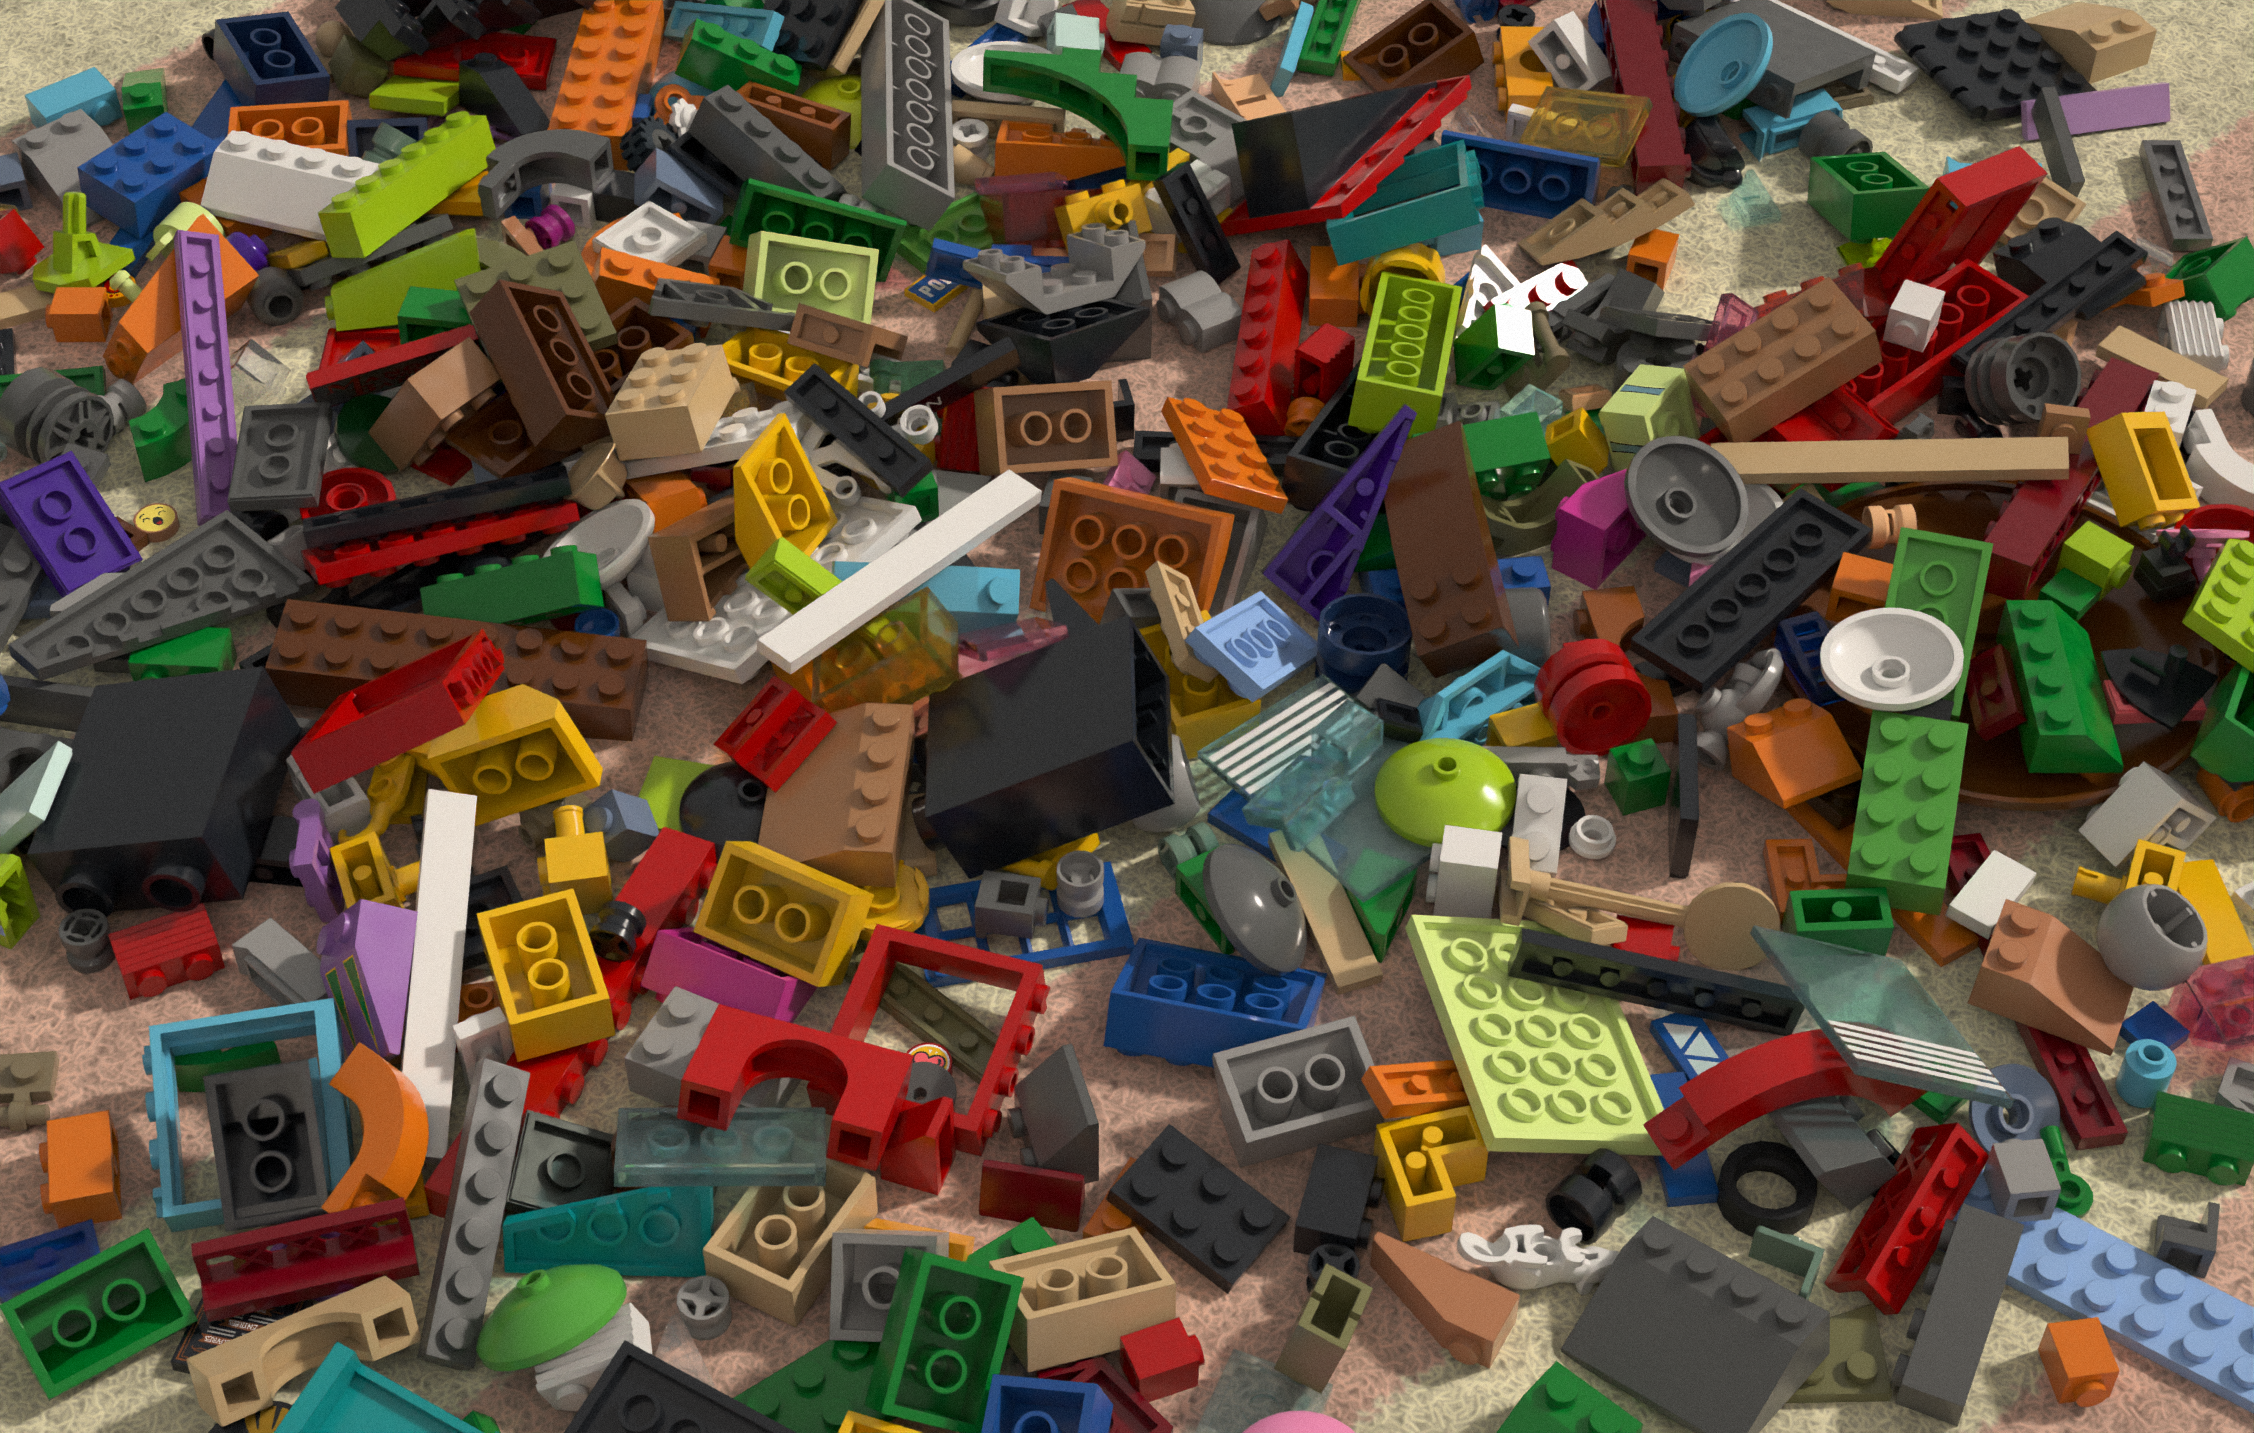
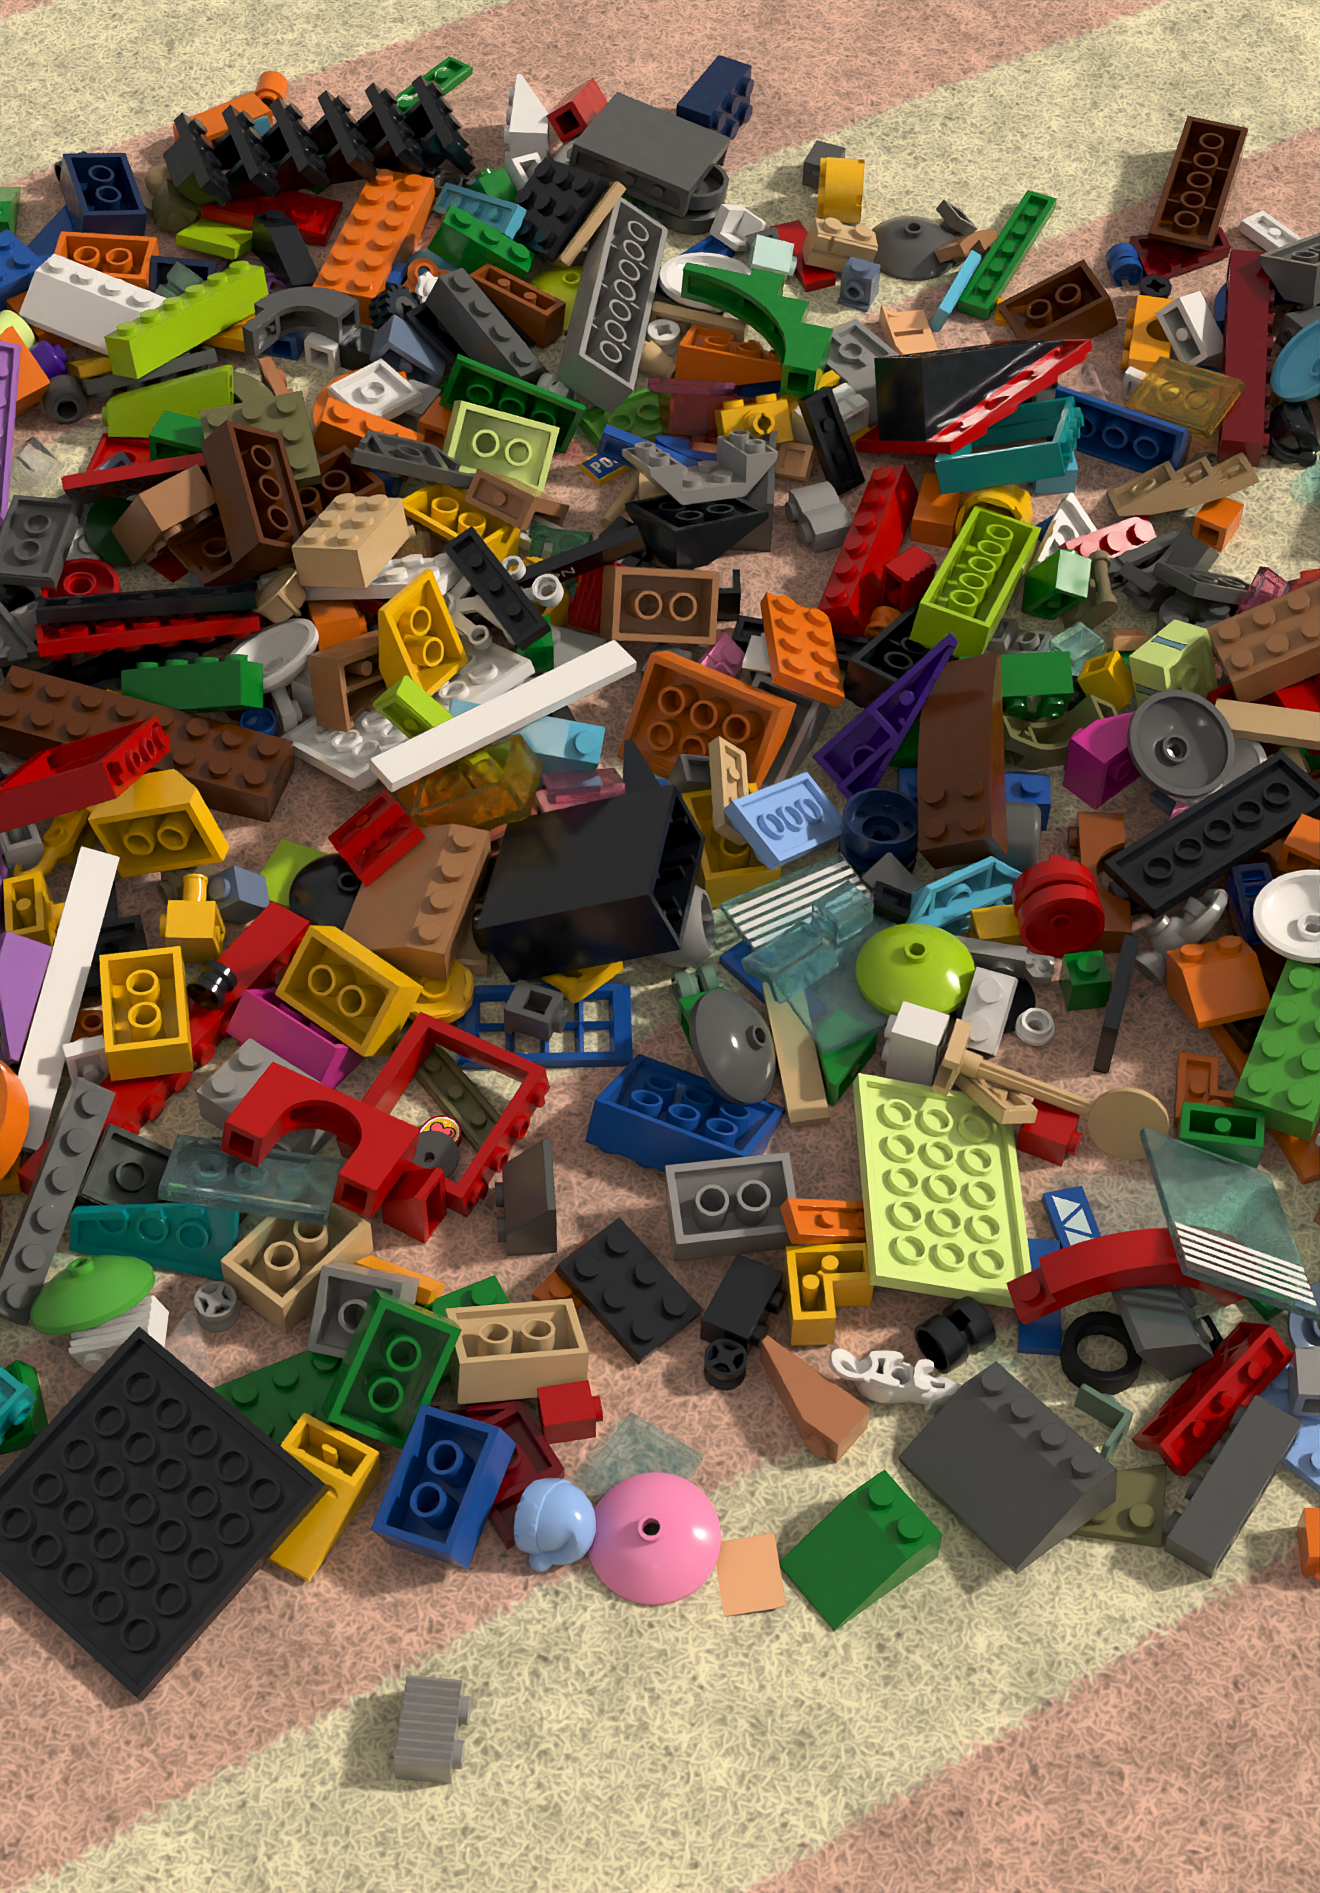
camera: 10 degrees right, 5 degrees up
magenta wheel [524,204,575,250] -> none
dark red slope [979,1159,1085,1232] -> none
light grey wheel [1057,851,1104,917] -> none
light grey brick [1119,52,1200,100] -> none
olive piece [1274,1263,1373,1394] -> none
black plate [1508,928,1807,1036] -> none

